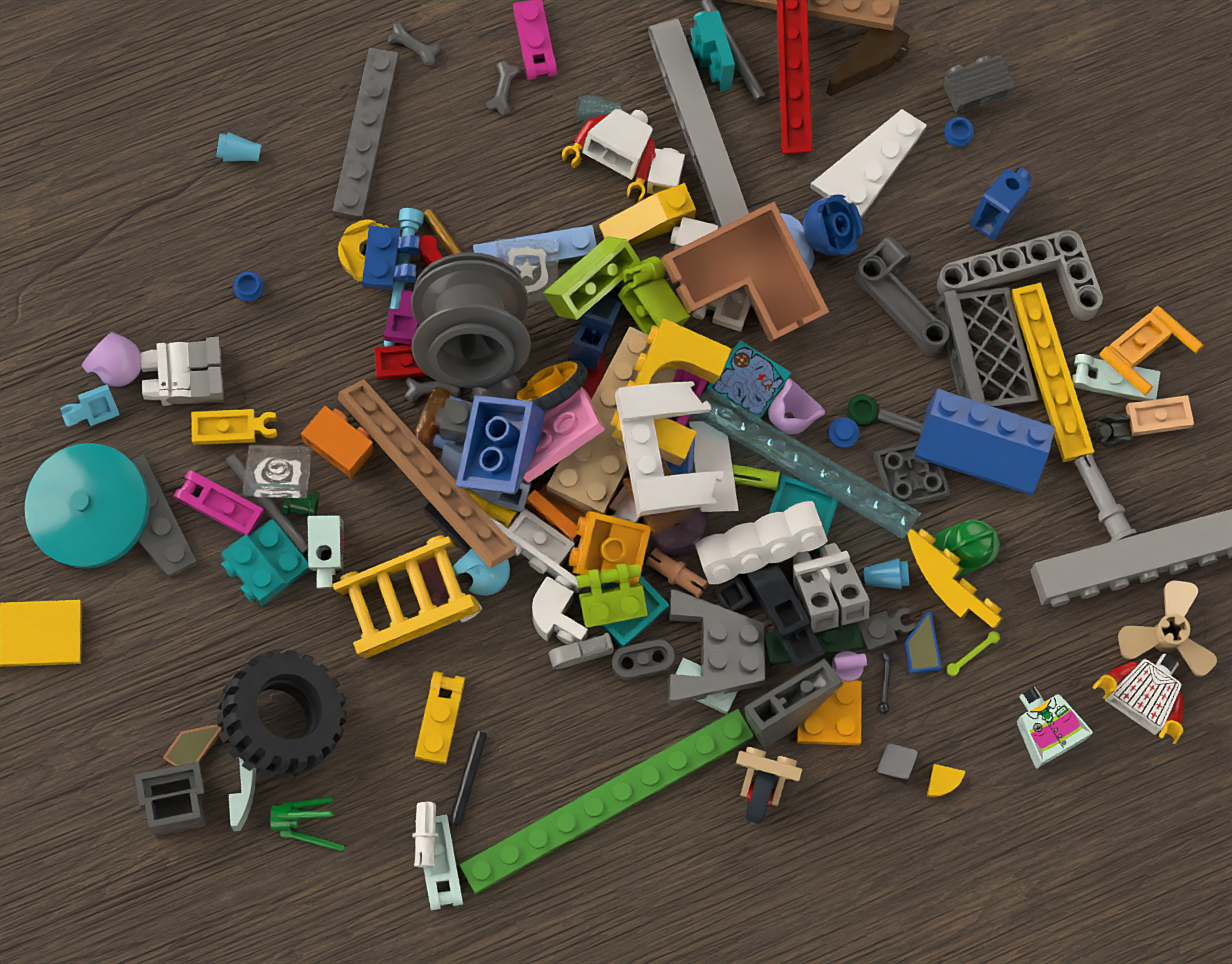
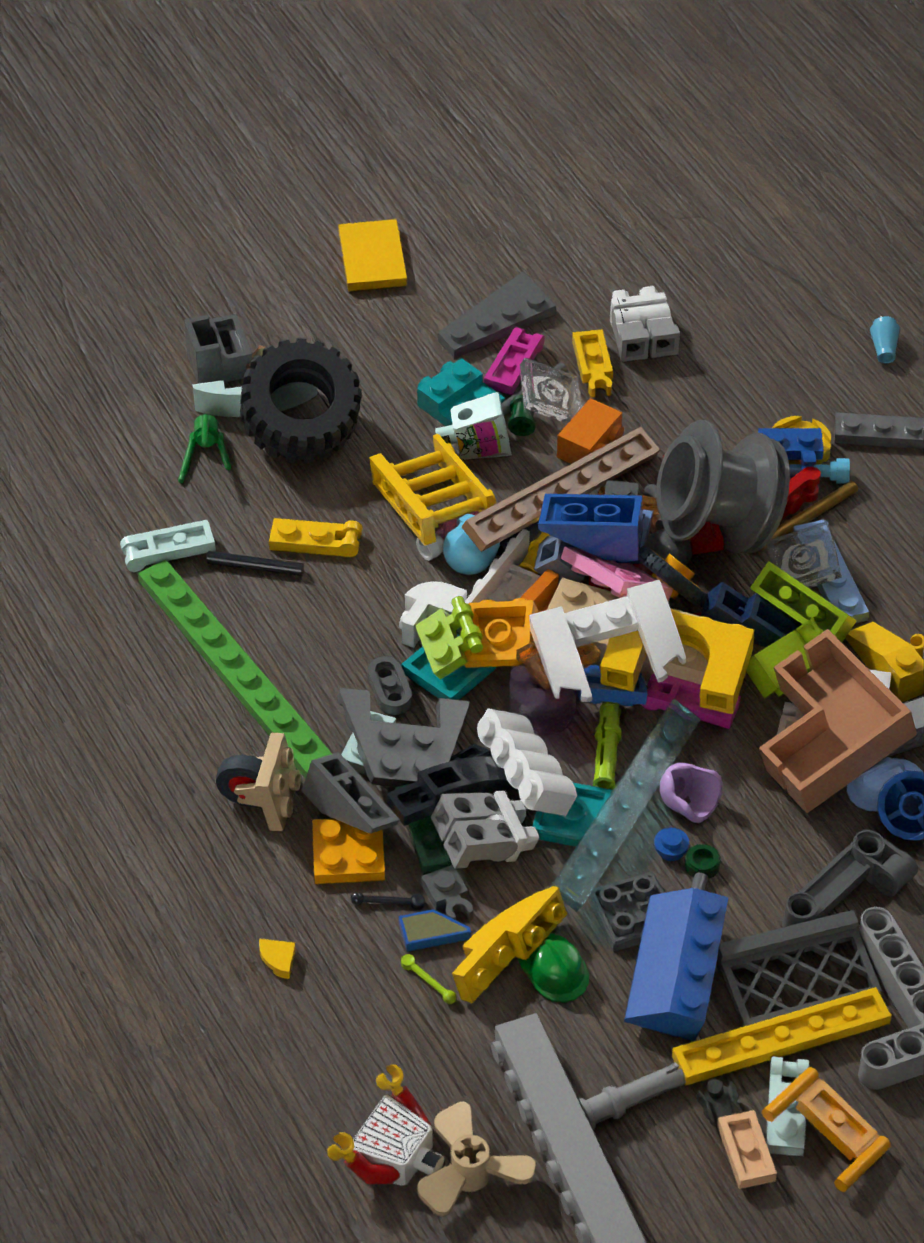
camera: 90 degrees right, 25 degrees down
teal dish [25,443,150,568] -> none
medium azure plate [60,384,120,426] -> none
lavender helmet [82,332,141,387] -> none
blue plate [233,272,264,302] -> none
white axle [412,802,438,868] -> none
light grey piece [548,633,614,669] -> none
nougat pin [646,548,708,598] -> none
white sticker [689,421,739,512] -> none
tile [706,340,791,424] -> none
lavender plate [832,651,867,681] -> none
dark azure cone [864,558,910,589] -> none
slope [876,743,919,784] -> none
torso [1017,687,1093,769] -> none

